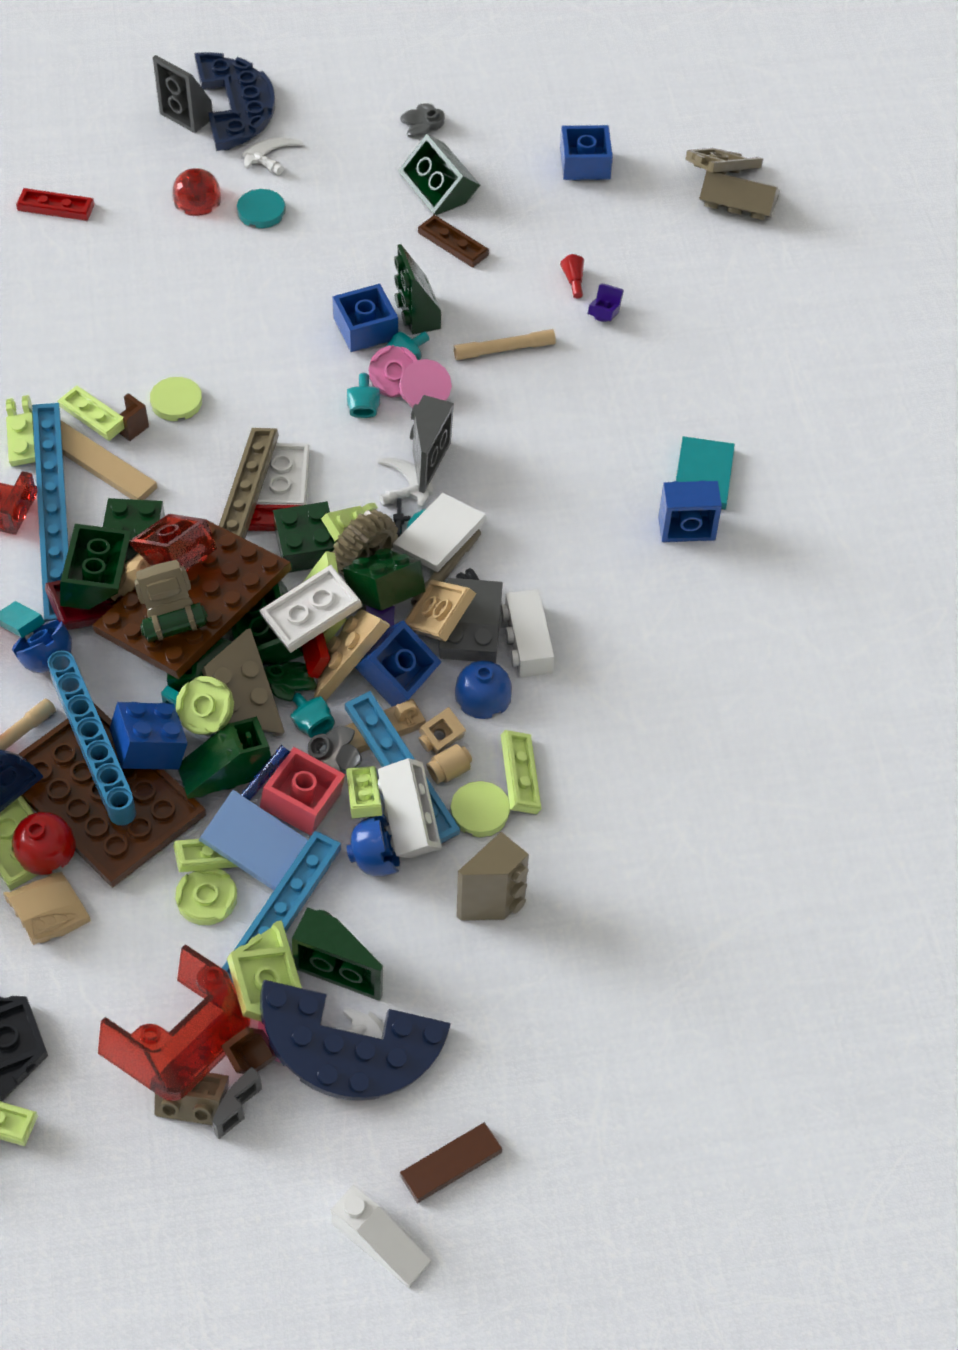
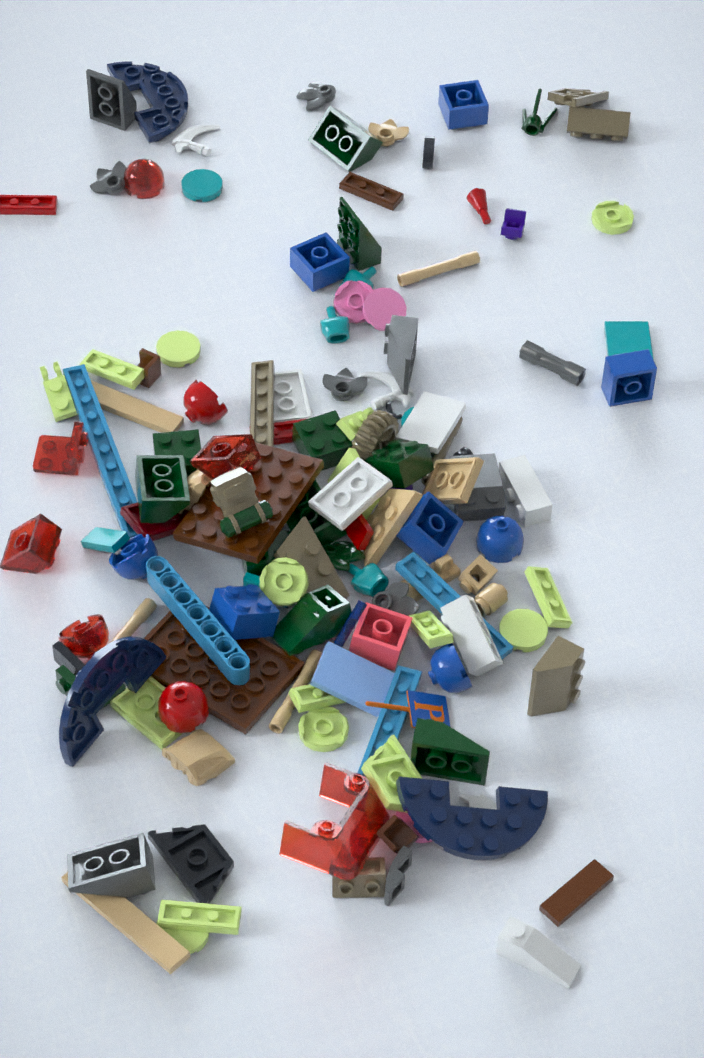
camera: 10 degrees left, 5 degrees down
none -> dark grey plate [90,161,127,194]
none -> red cylinder [183,380,228,425]
none -> tan piece [269,650,322,734]
none -> dark grey plate [322,368,367,401]
none -> blue piece [365,690,450,728]
none -> tan plate [368,119,409,147]
none -> black beam [422,136,435,169]
none -> dark grey axle [519,340,586,386]
none -> dark green plant [521,88,558,136]
none -> yellowish green tile [591,201,634,235]

